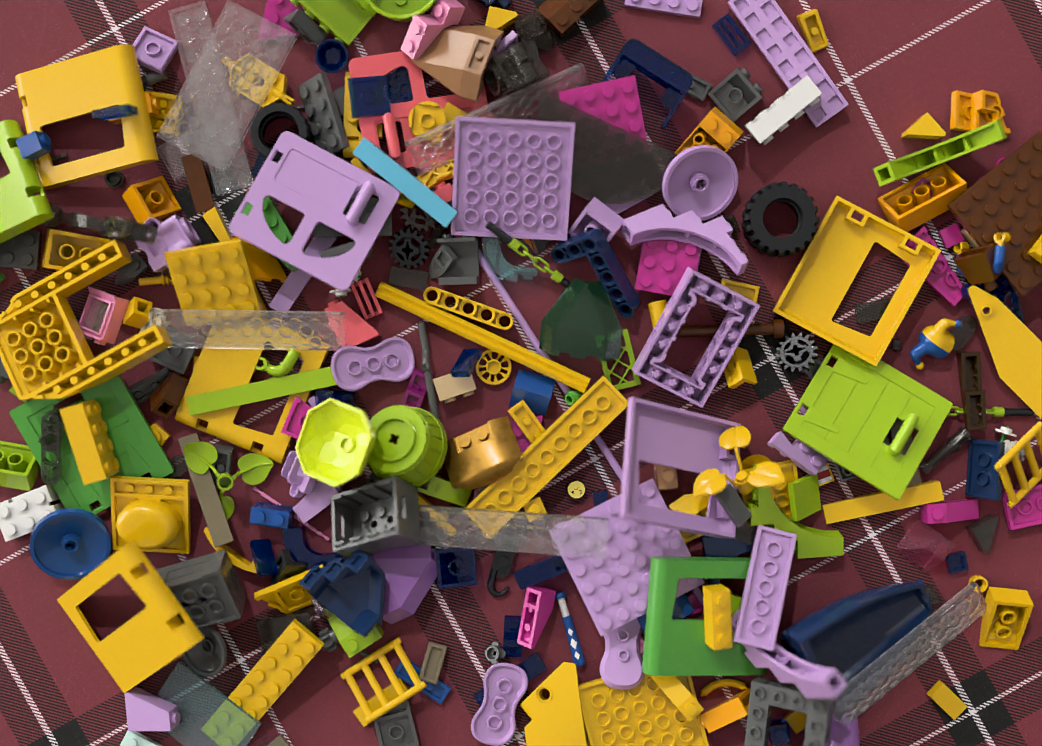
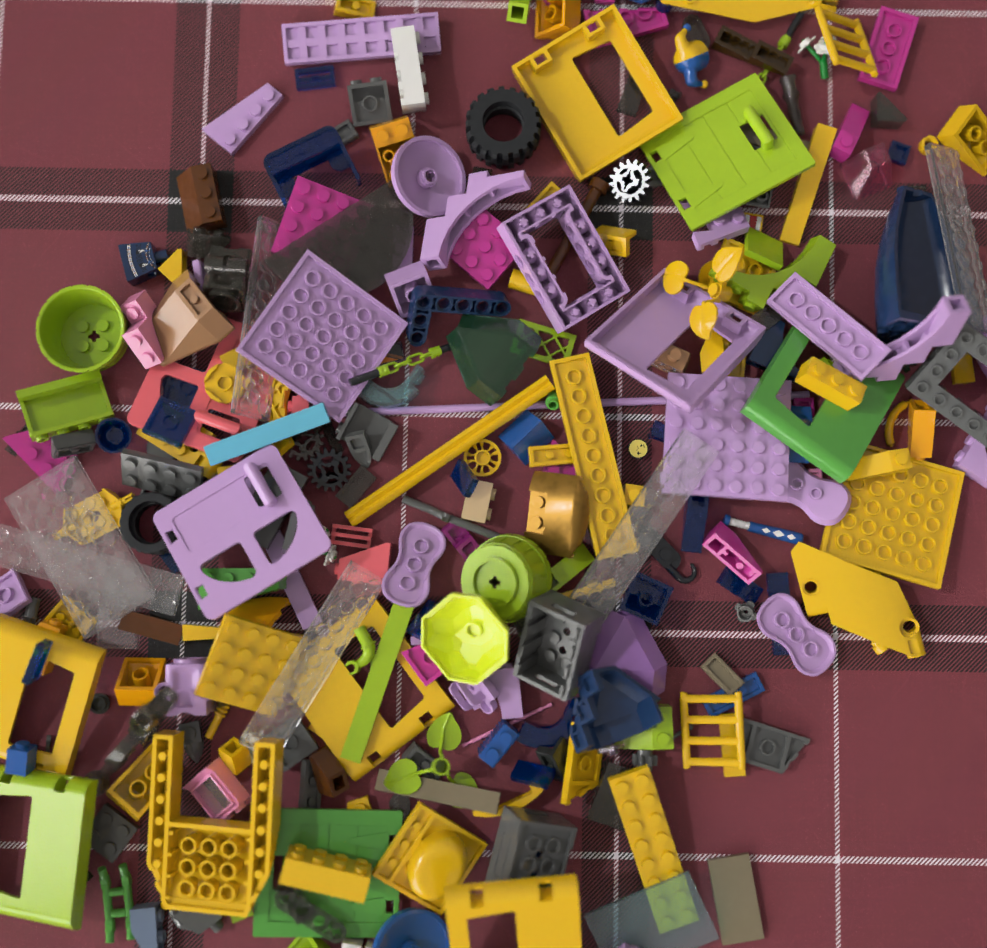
camera: 65 degrees left, 5 degrees down
dark grey dish [182,625,227,677] -> none
yellow beam [423,287,513,330] -> none
dark grey tile [715,484,752,527] -> none
clear blue brick [768,718,791,745] -> none
dark blue tile [965,439,1005,500] -> none

